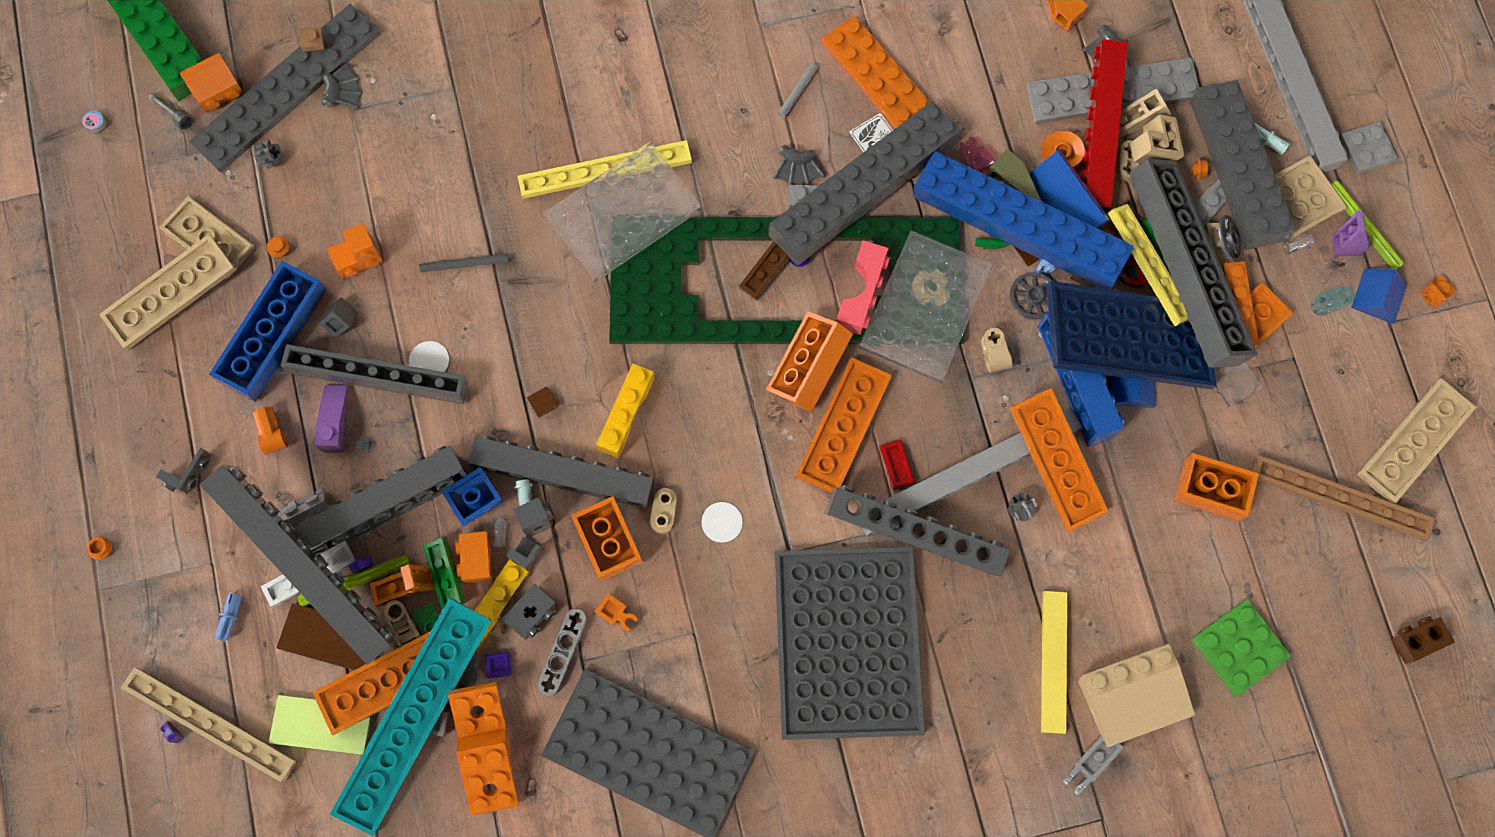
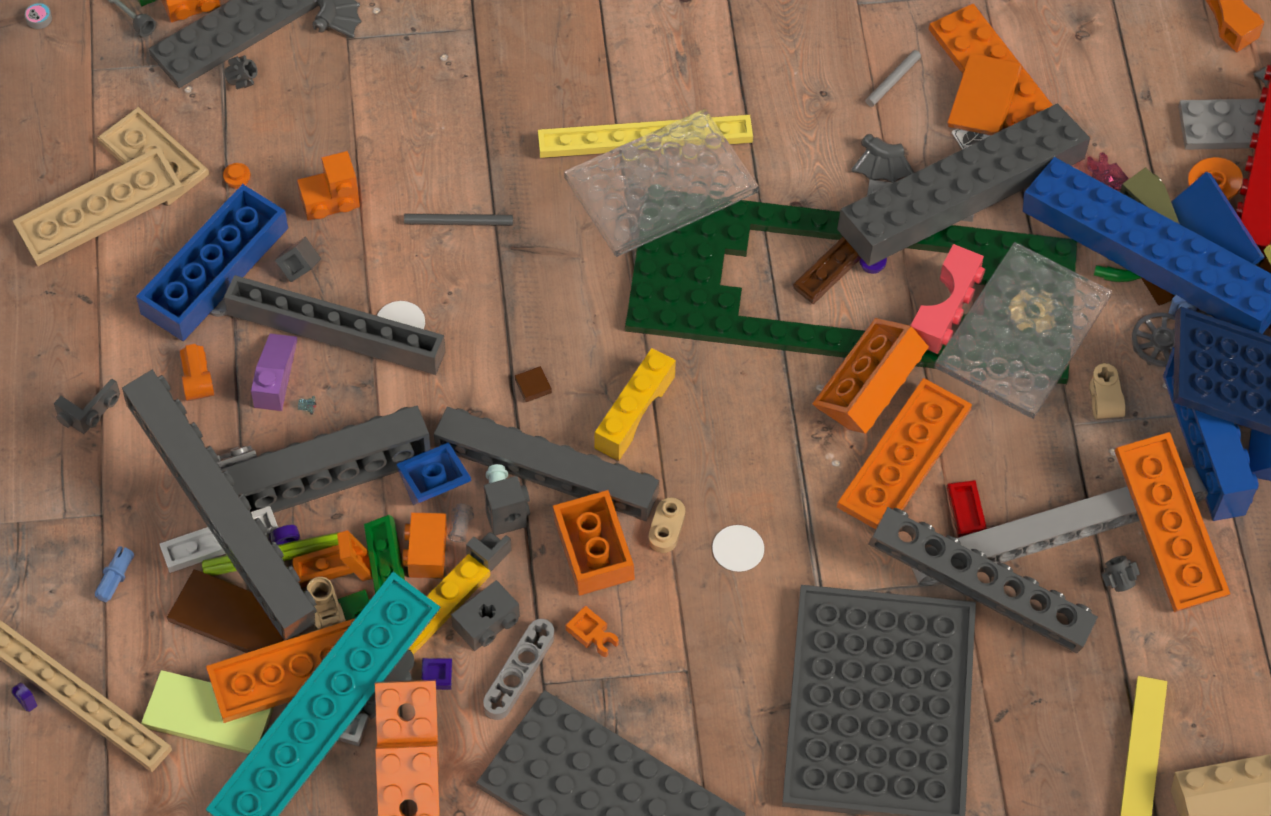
camera: 10 degrees right, 15 degrees down
none -> orange tile [947,53,1022,136]

